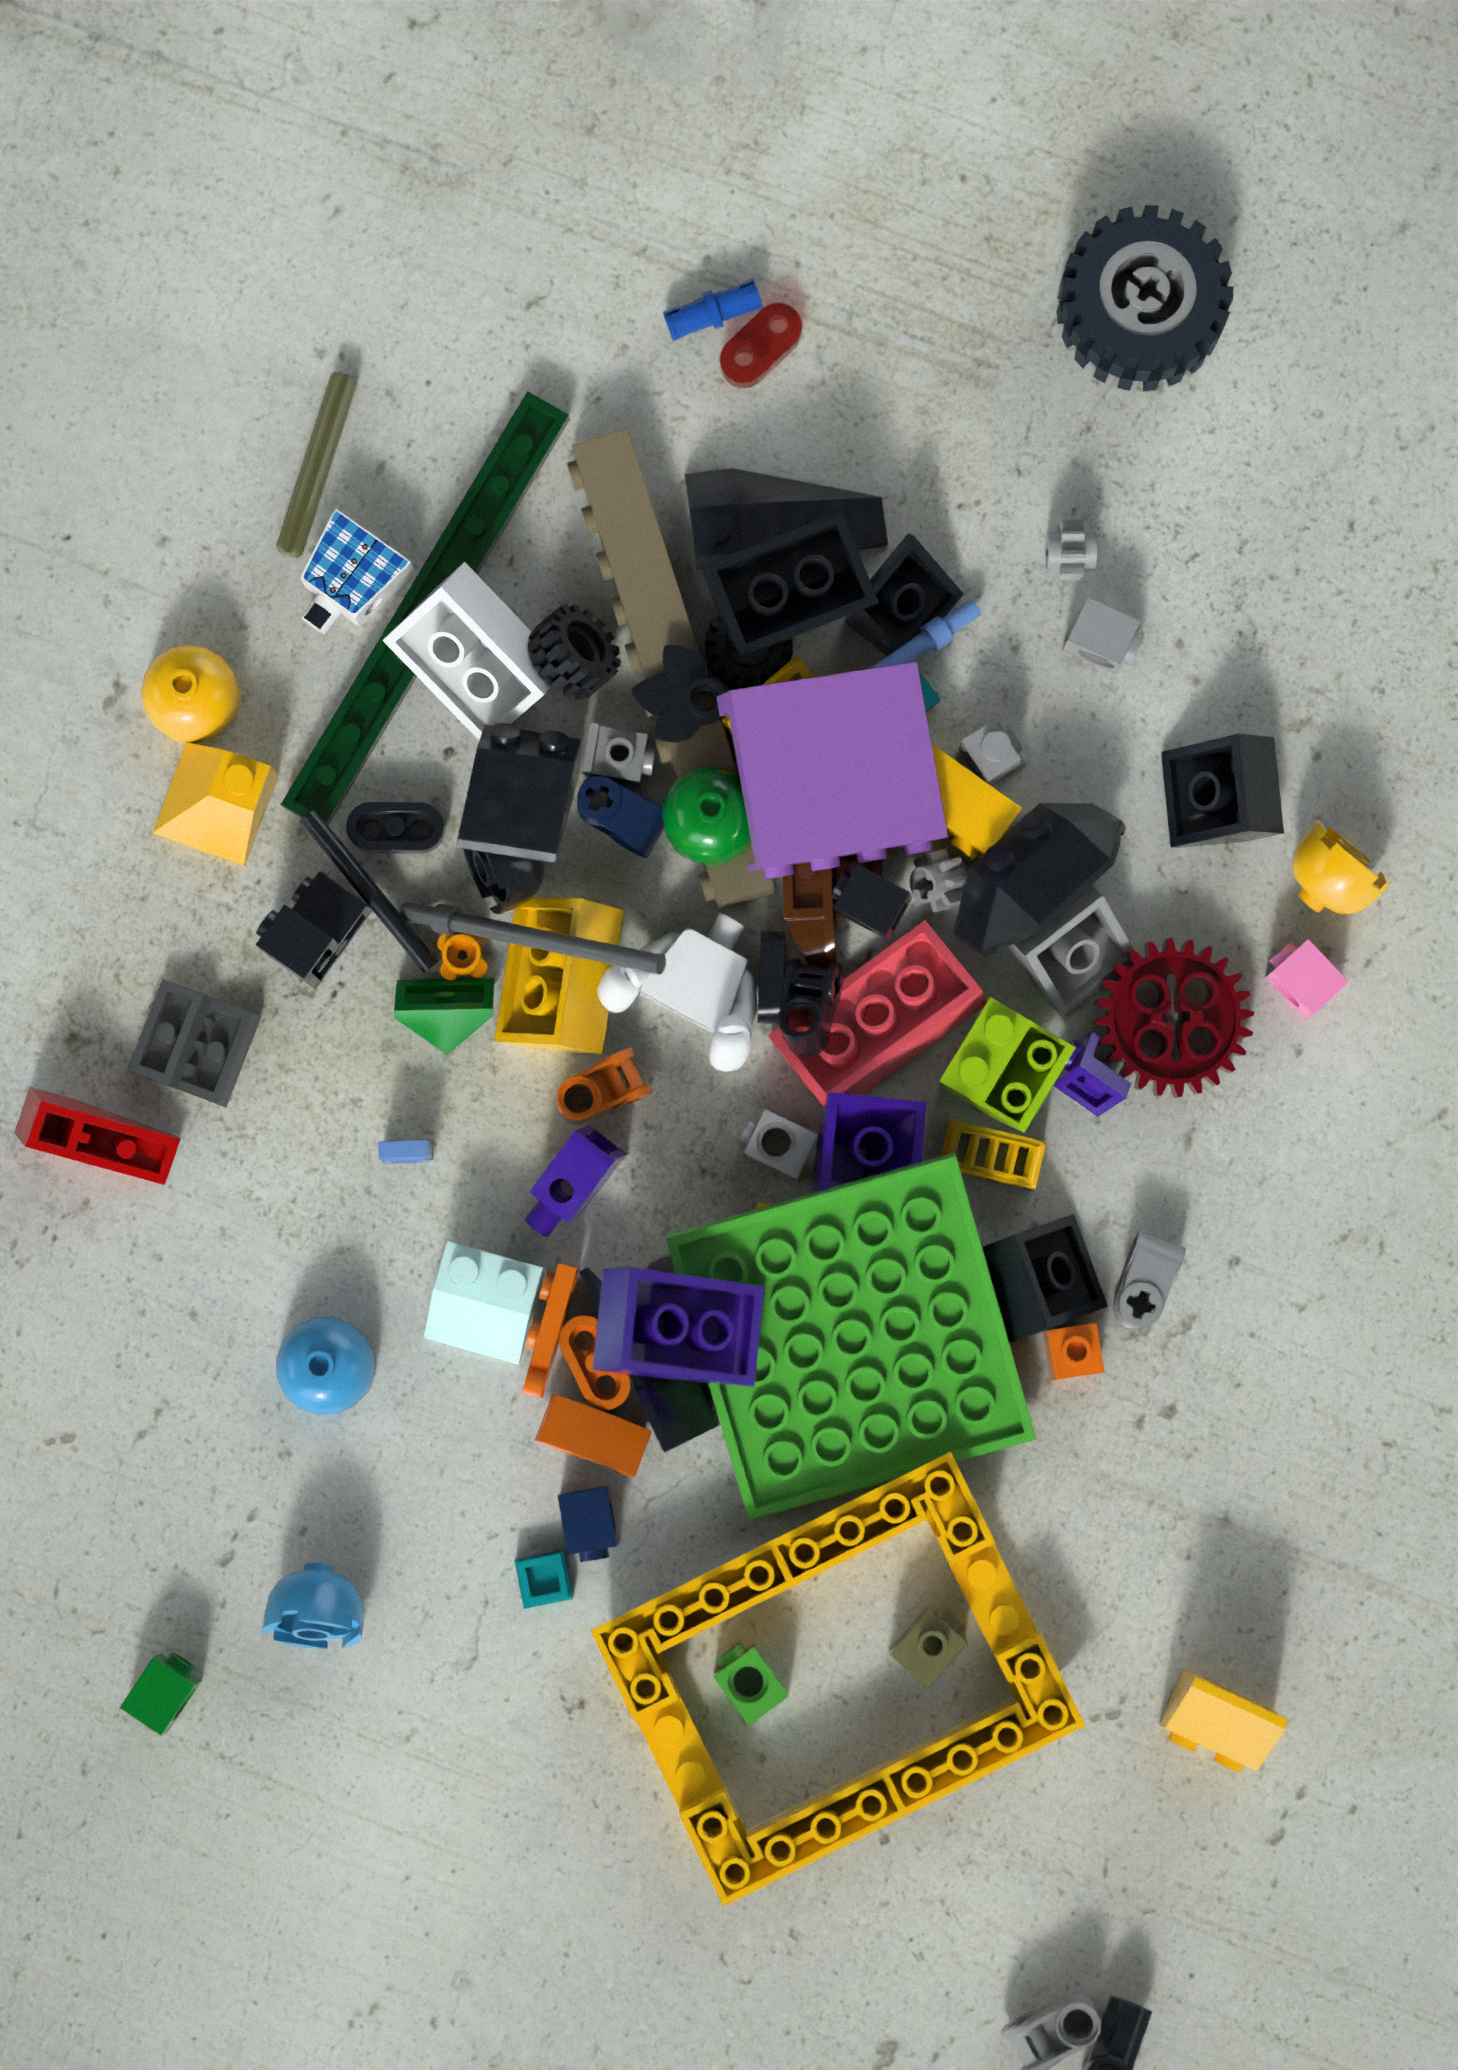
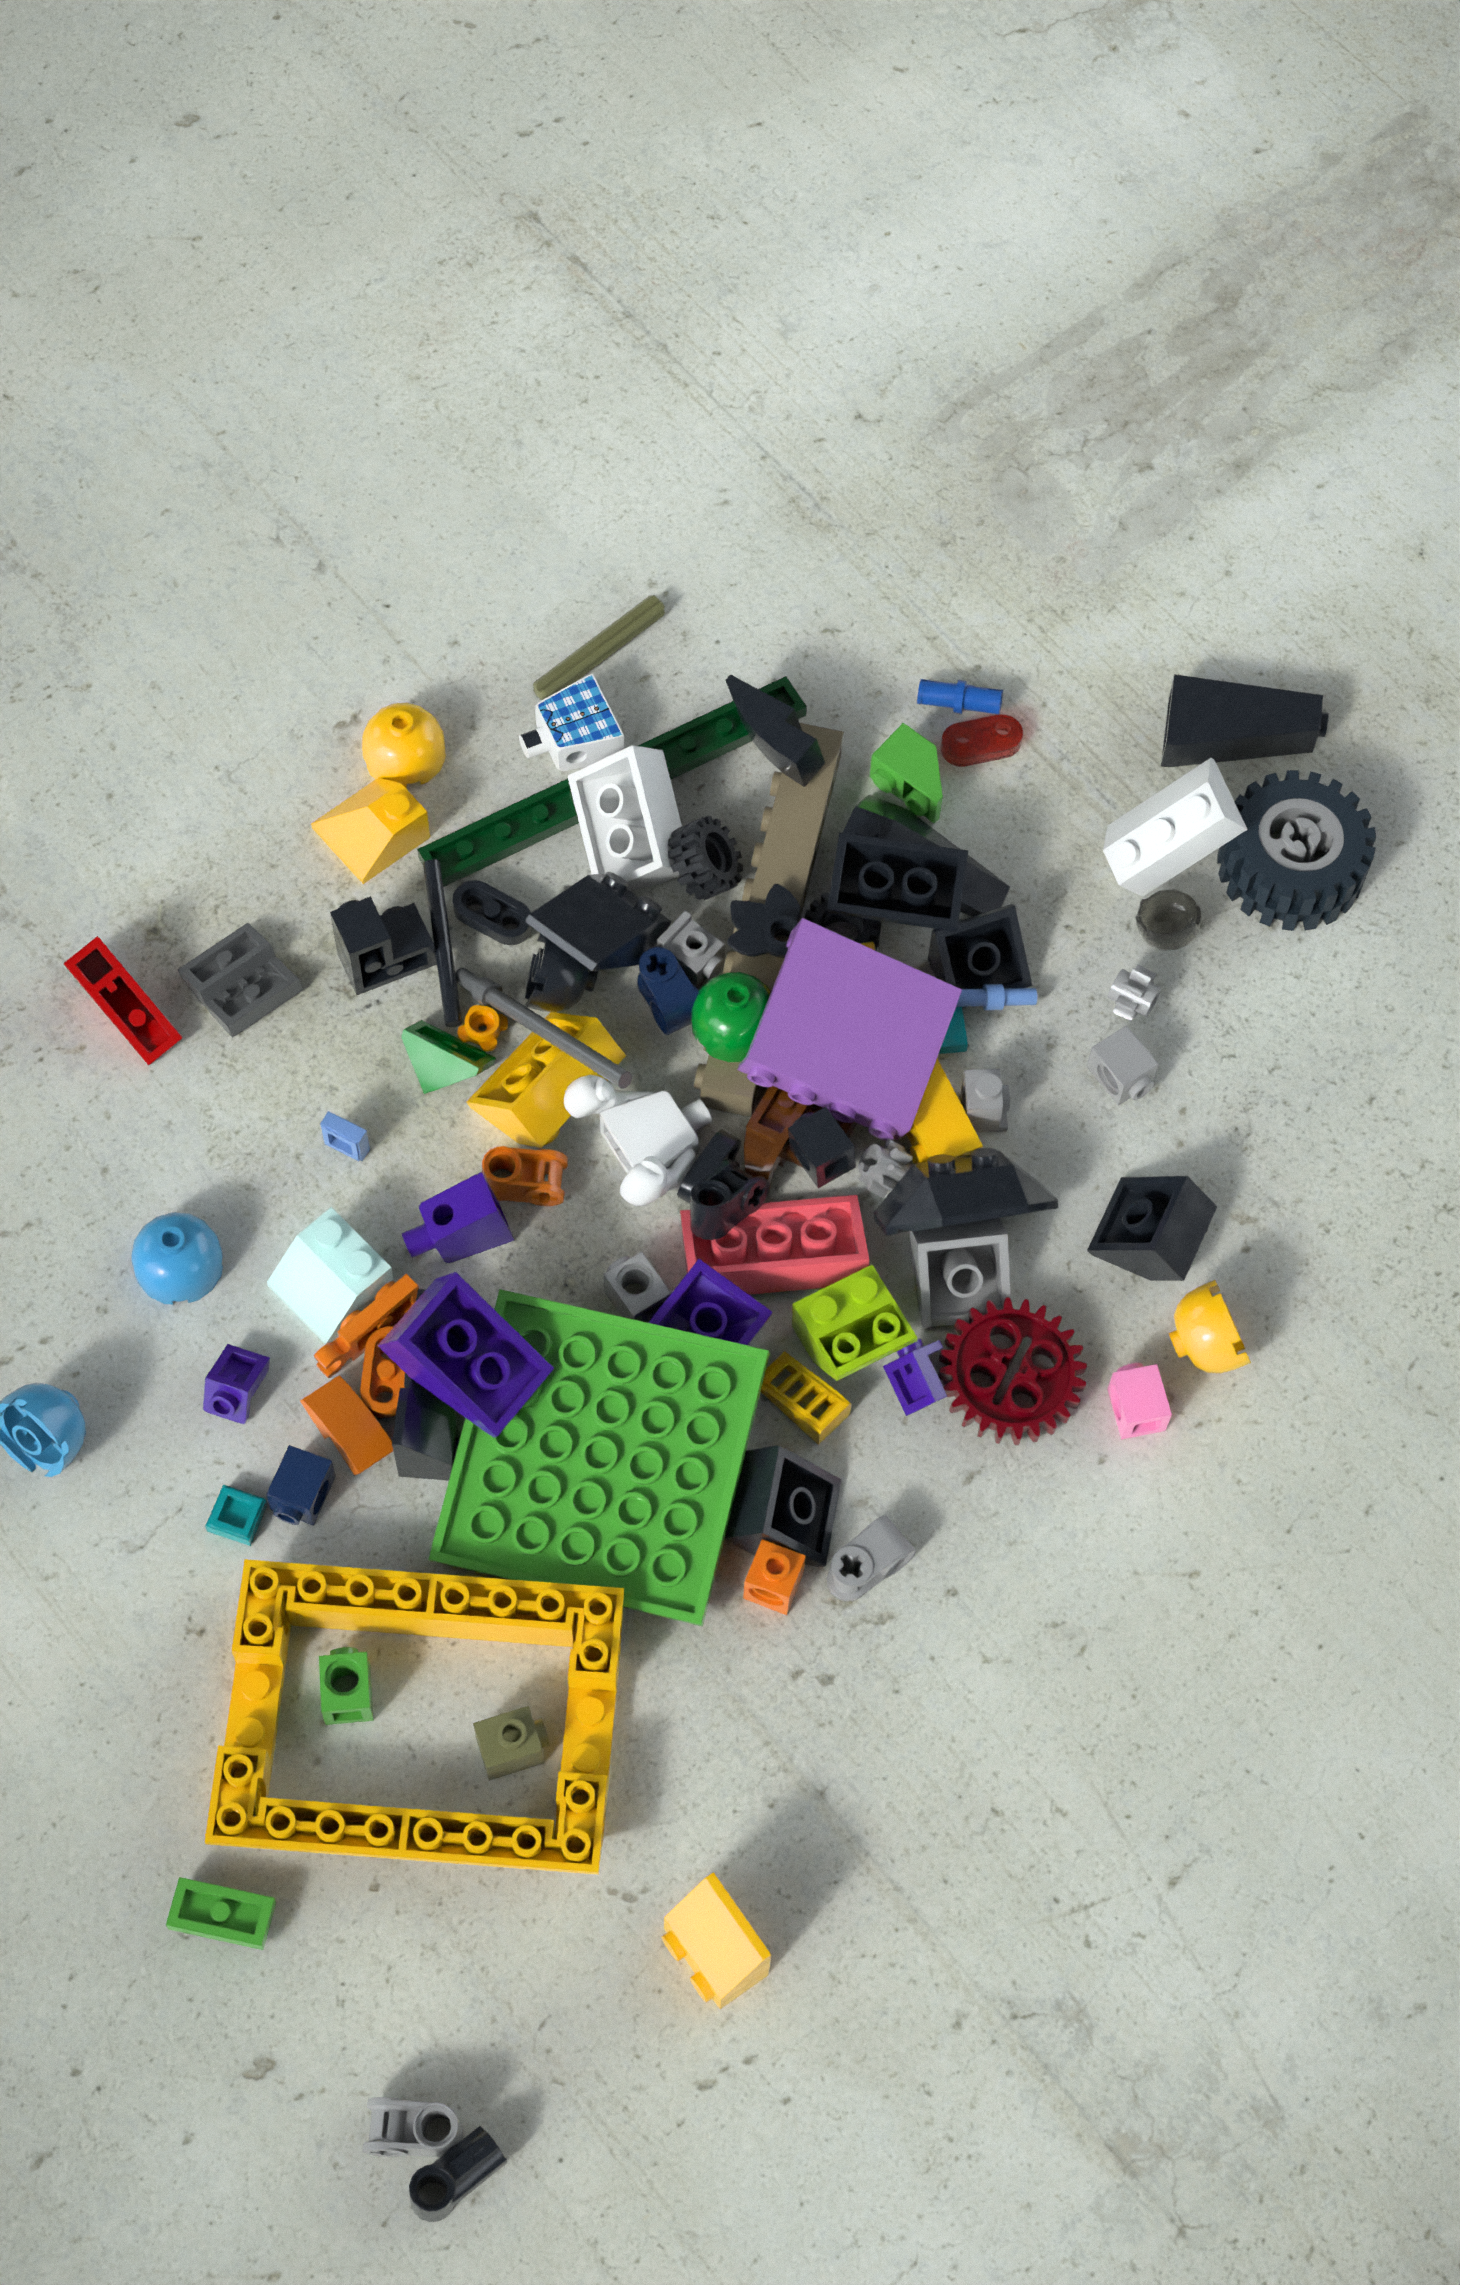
camera: 25 degrees right, 20 degrees down
none -> bright green plate [166,1877,276,1950]
none -> dark purple bracket [203,1344,270,1424]
none -> black slope [725,674,825,787]
none -> bright green slope [869,723,943,824]
none -> white slope [1103,758,1248,897]
none -> clear smoke hair [1135,889,1202,951]
none -> black slope [1161,674,1329,767]

